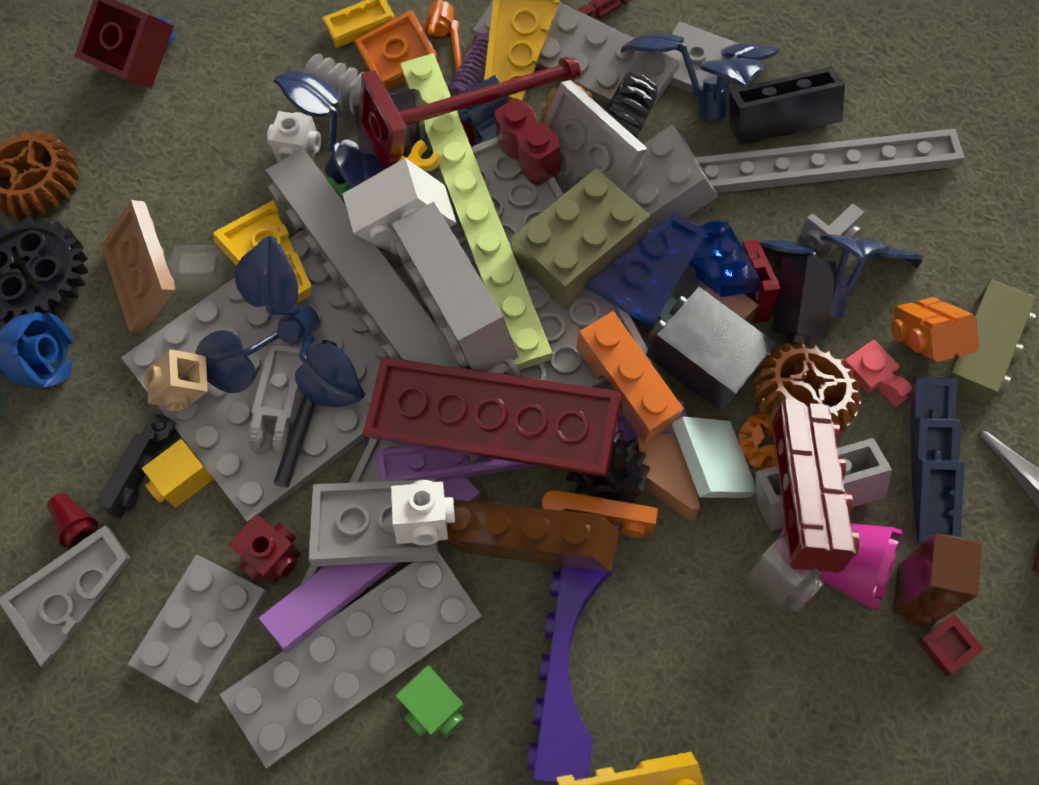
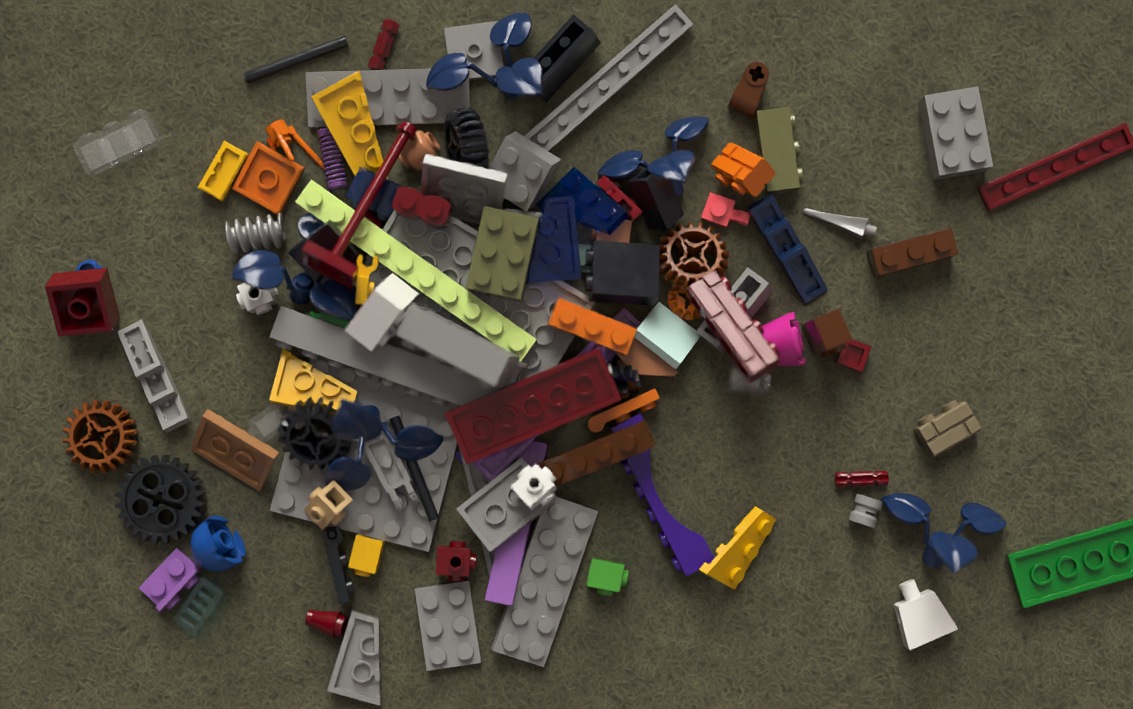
camera: 45 degrees left, 20 degrees up
light grey bracket [800,204,864,257] -> none
none -> light grey slope [117,319,191,433]
none -> black gear [278,397,353,471]
none -> reddish brown piece [728,62,769,117]

